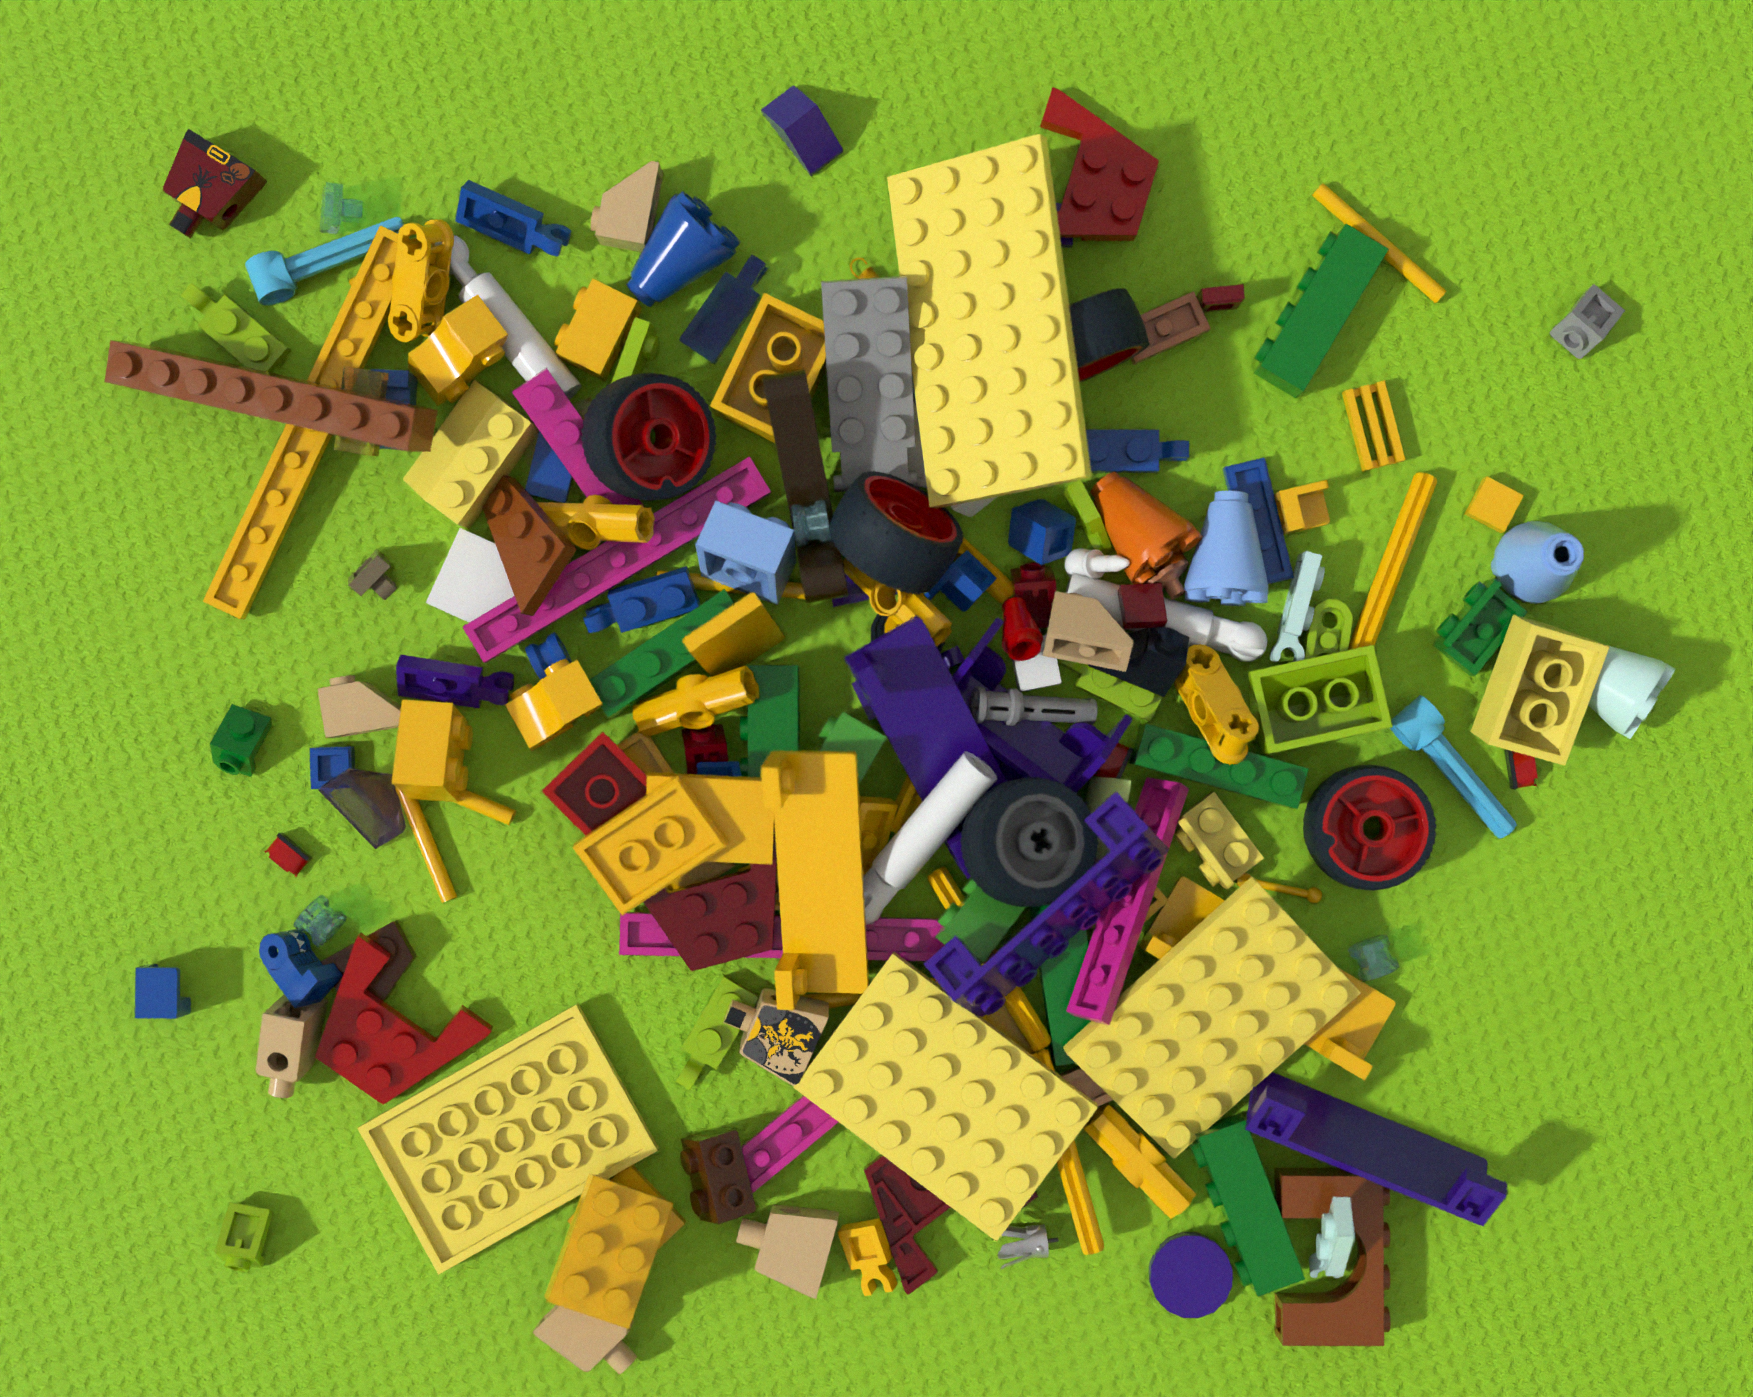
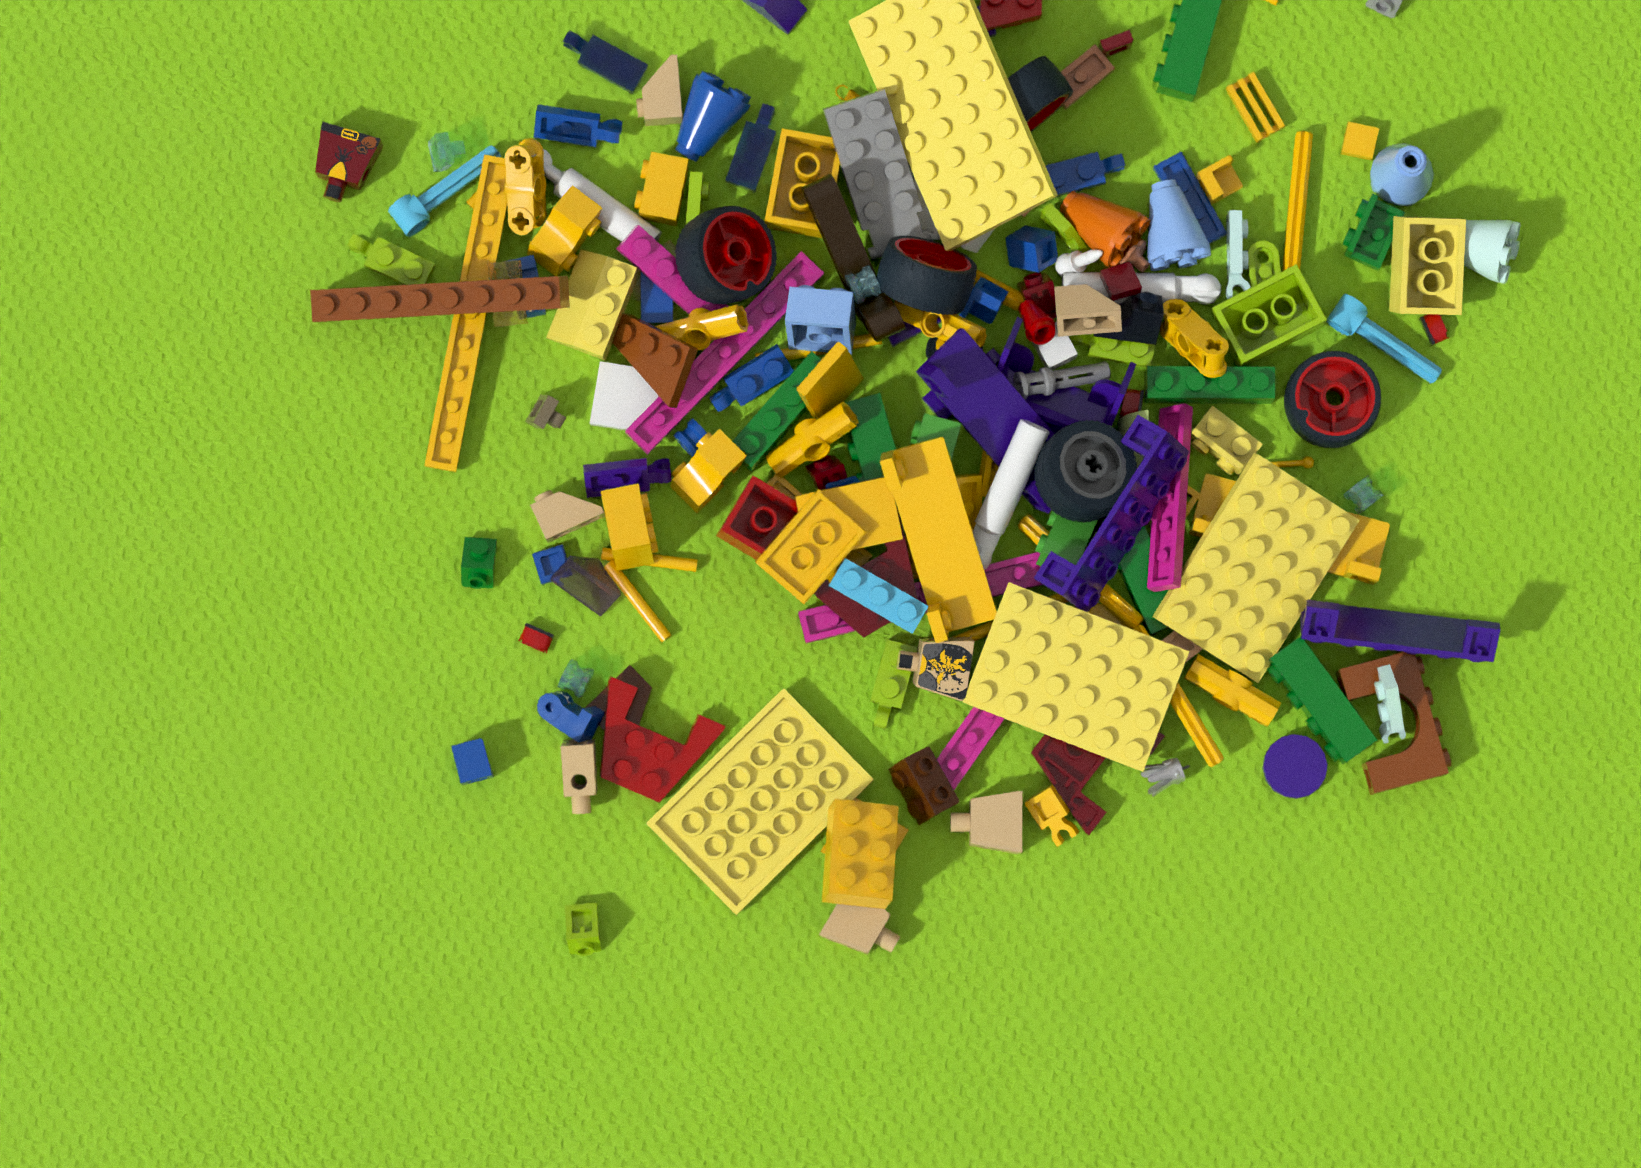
camera: 25 degrees left, 5 degrees down
none -> clear blue plate [563,31,648,94]
none -> medium azure plate [828,558,929,634]

